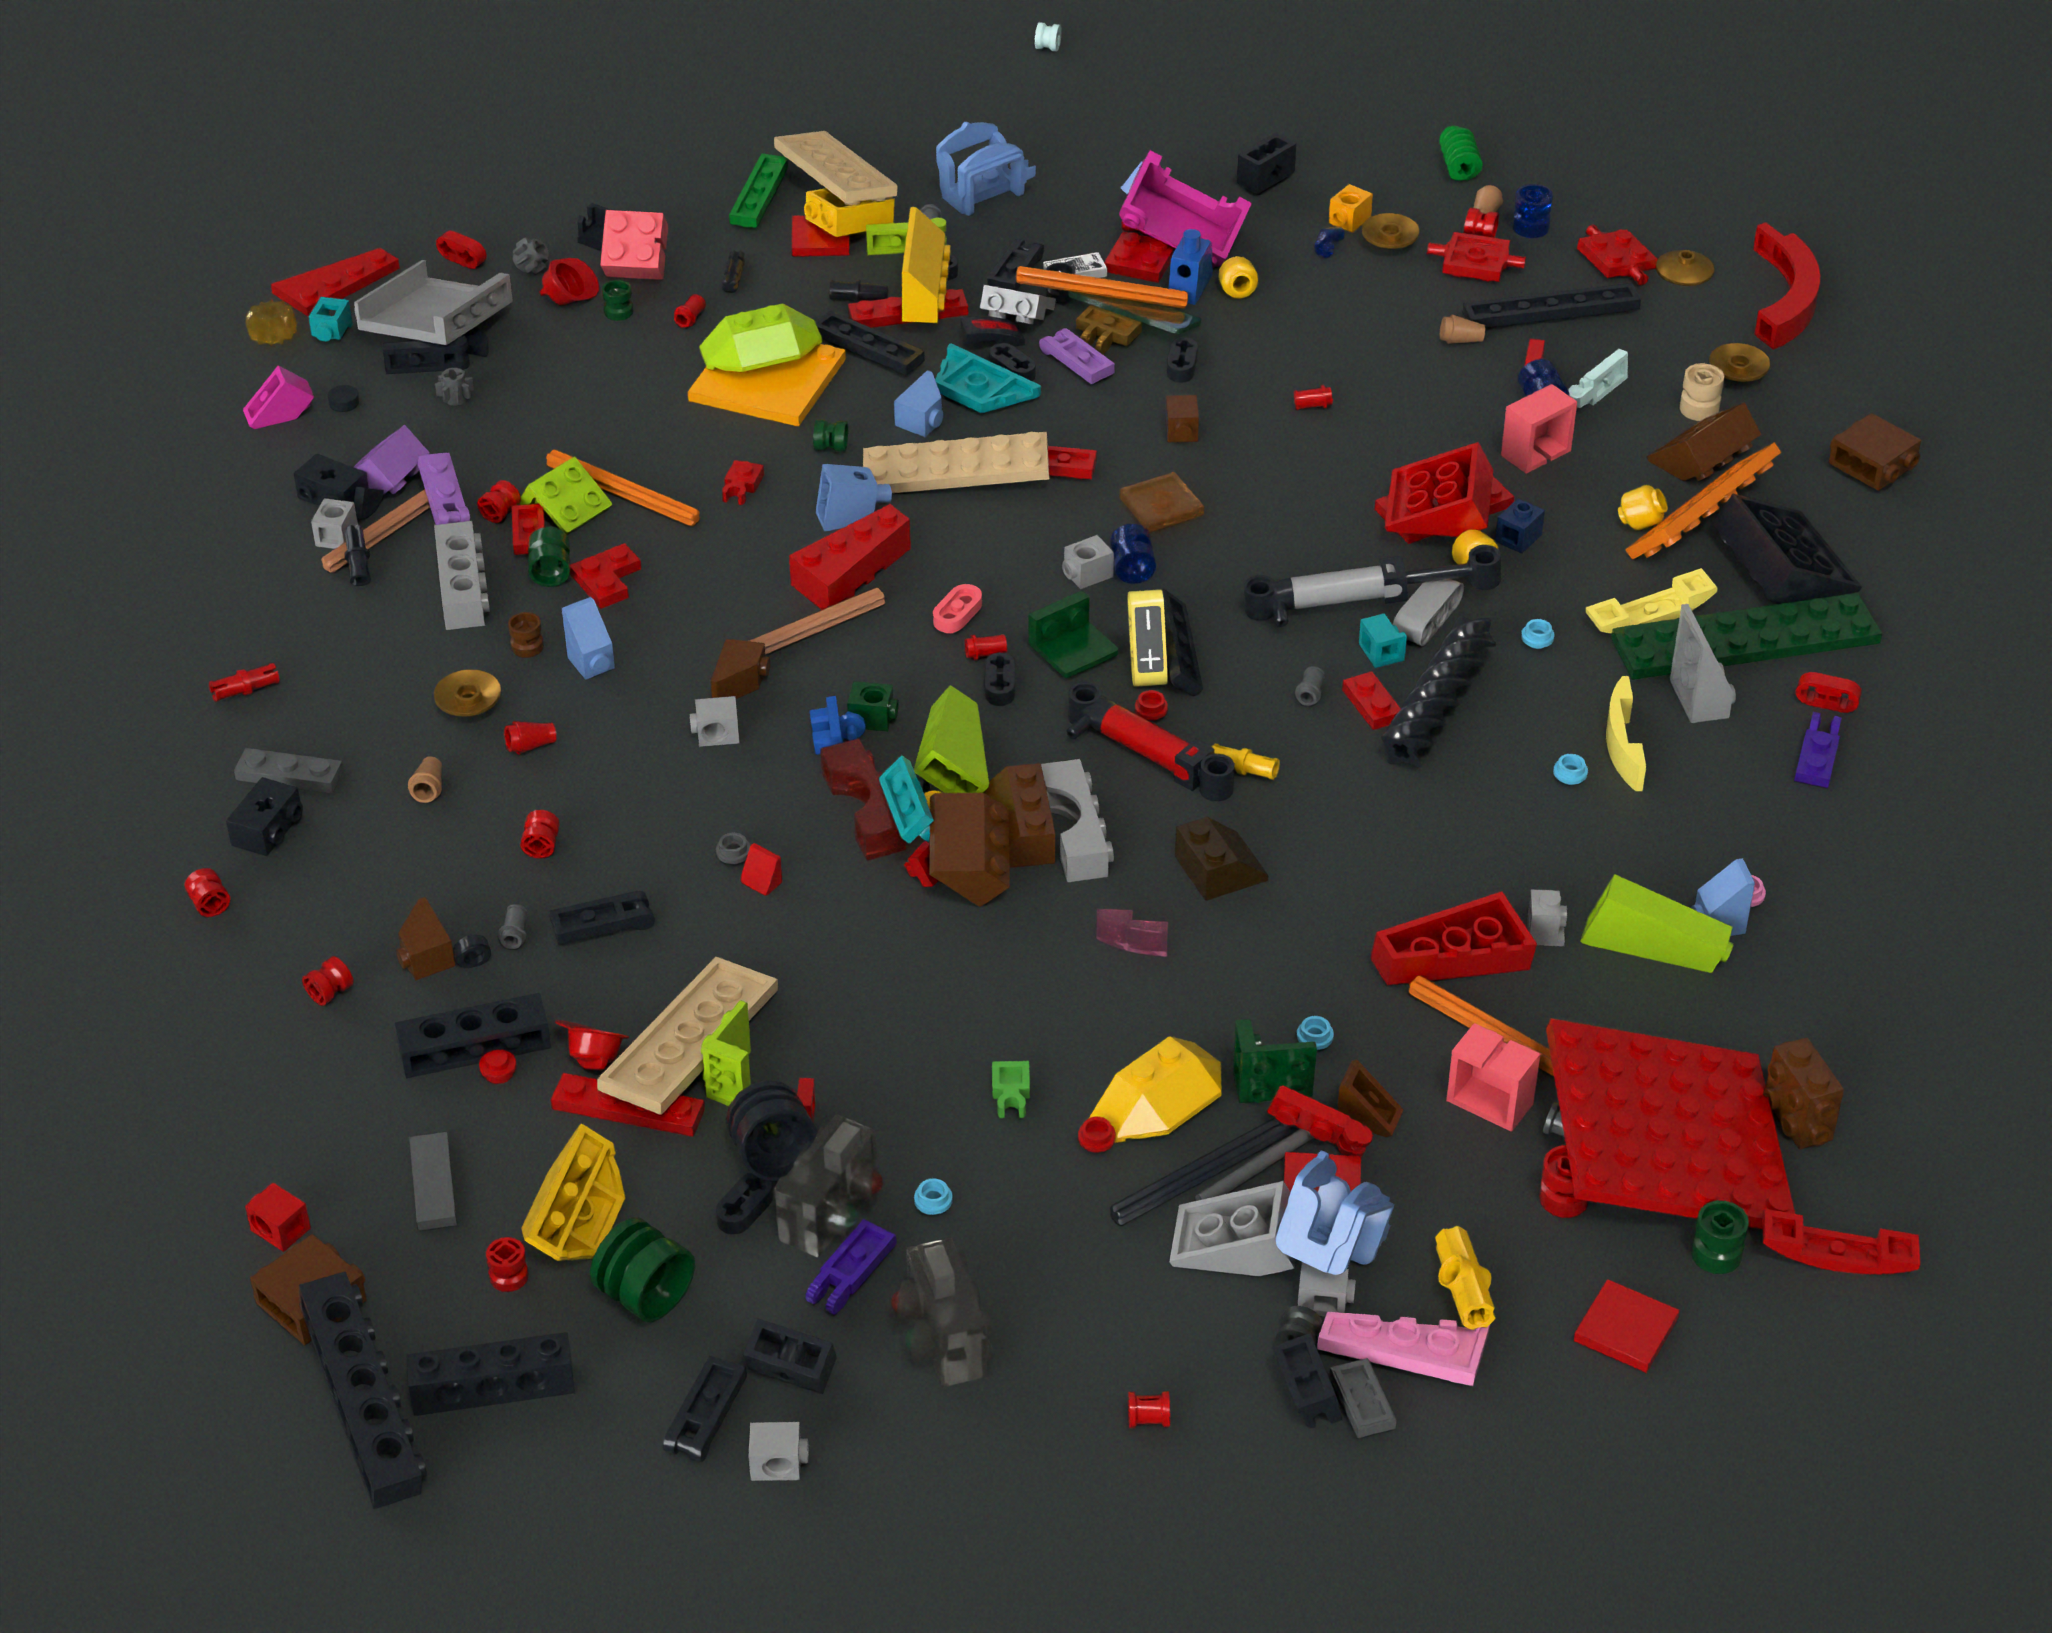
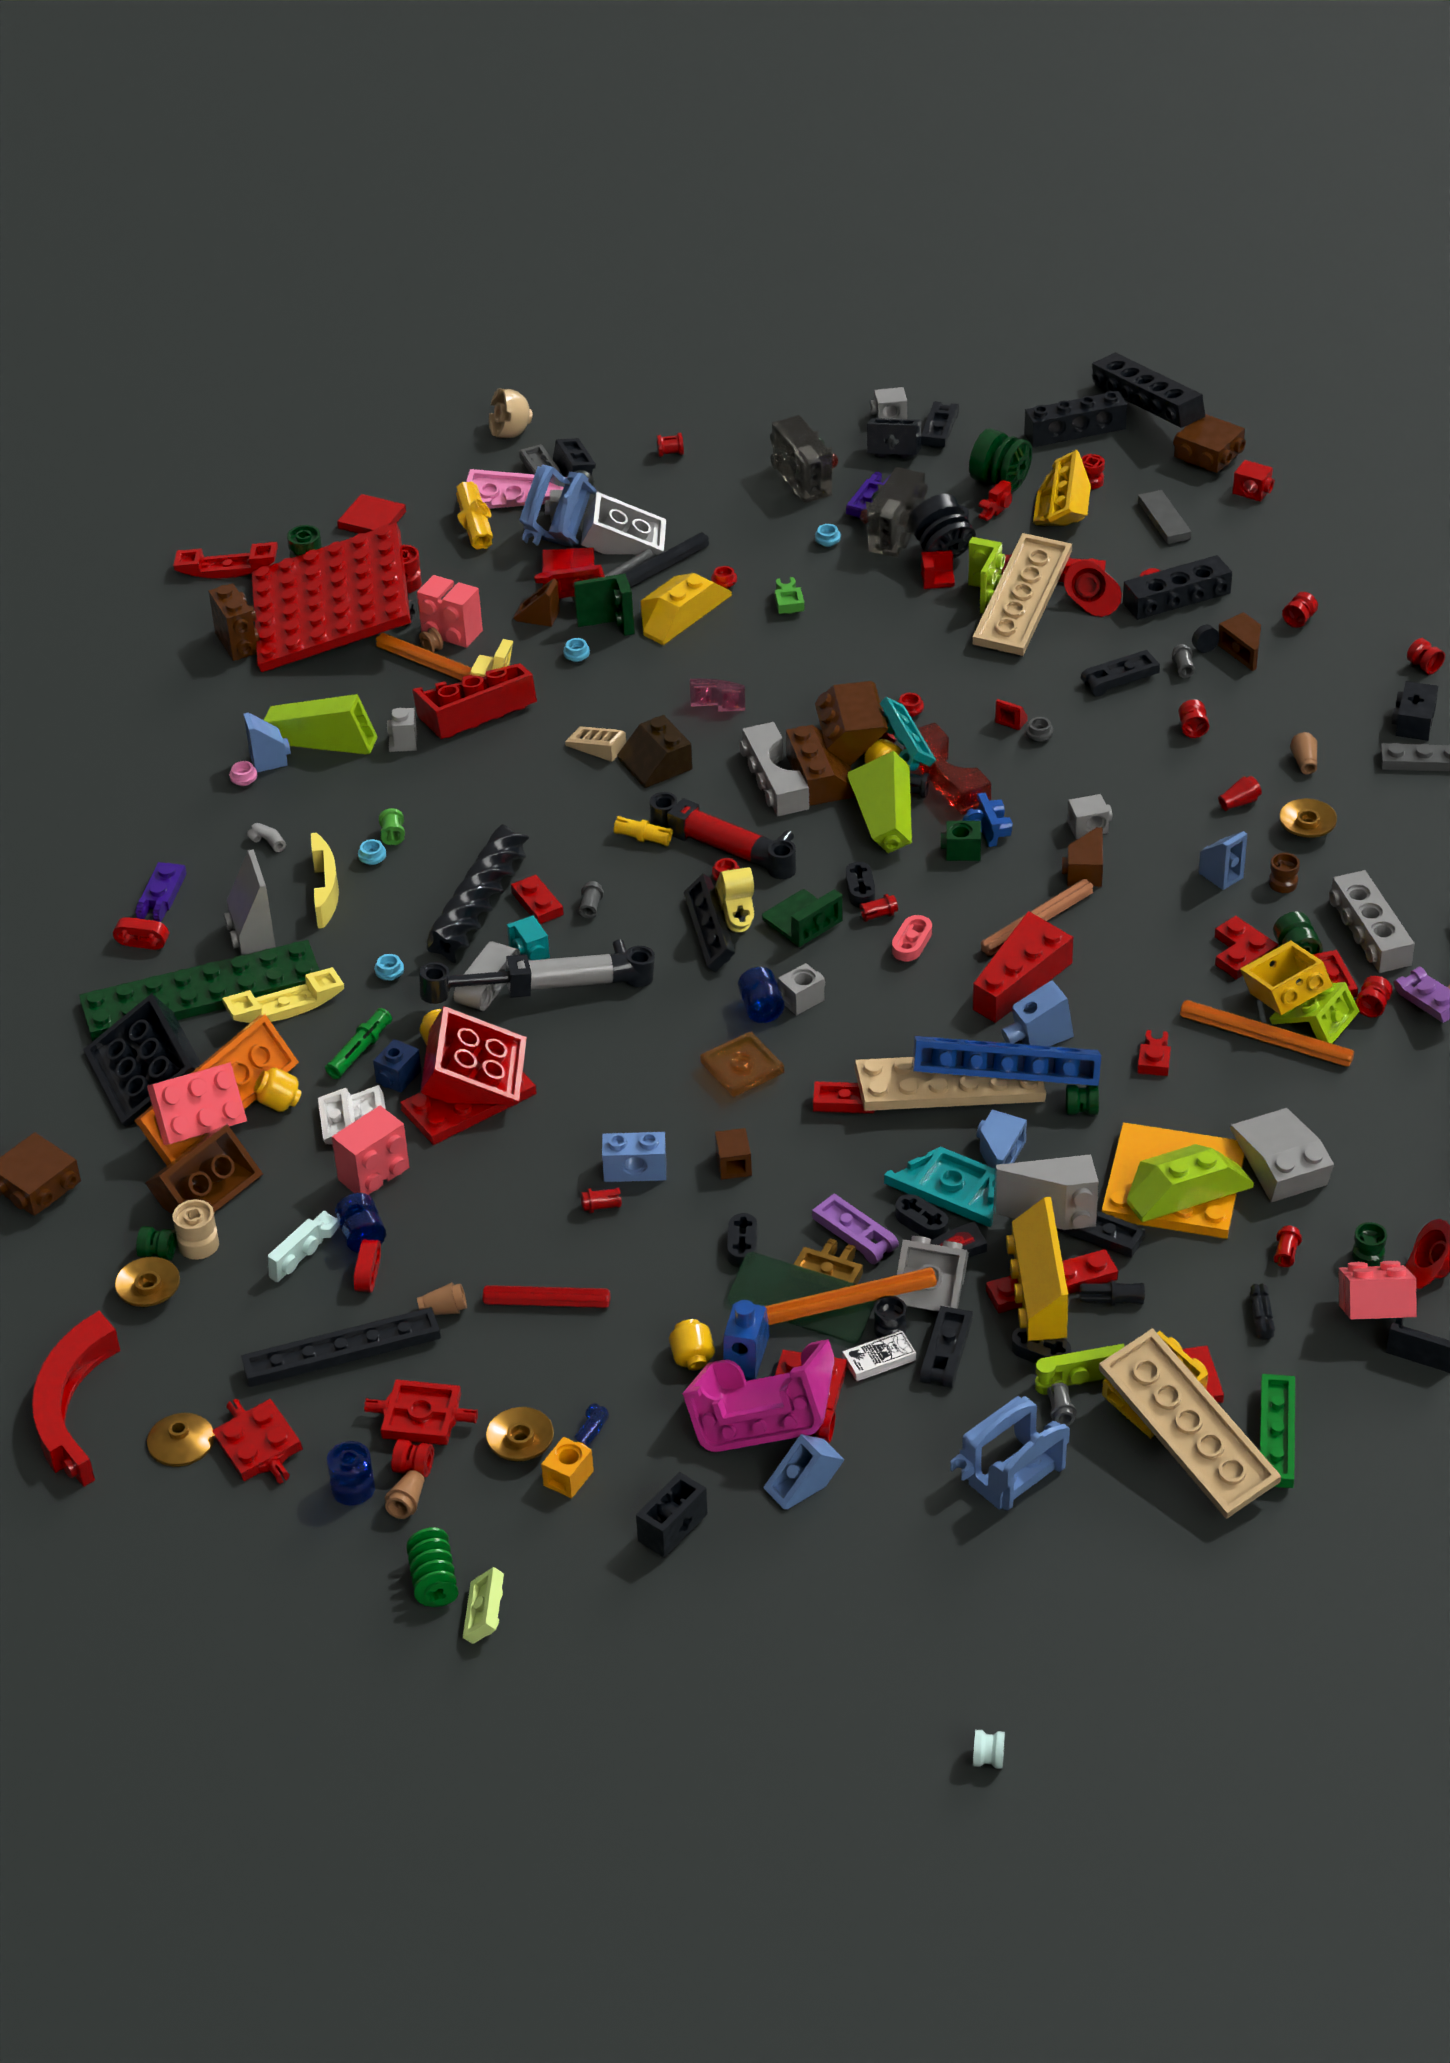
camera: 175 degrees right, 0 degrees up
none -> dark green wheel [136,1226,177,1261]
none -> coral plate [147,1062,247,1145]
none -> light grey arm [247,823,286,852]
none -> white slope [318,1085,386,1144]
none -> green pin [325,1008,393,1079]
none -> bright green bush [379,808,405,845]
none -> yellowish green plate [463,1567,504,1644]
none -> light yellow panel [470,639,513,677]
none -> red axle [483,1285,611,1308]
none -> tan cylinder [489,388,532,438]
none -> tan slope [565,726,626,762]
none -> medium blue brick [602,1132,667,1182]
none -> red plate [898,693,924,717]
none -> blue brick [912,1036,1102,1086]
none -> red plate [979,480,1012,521]
none -> light grey slope [994,1154,1099,1230]
none -> light grey slope [1230,1108,1334,1202]
none -> yellow window [1240,940,1333,1015]

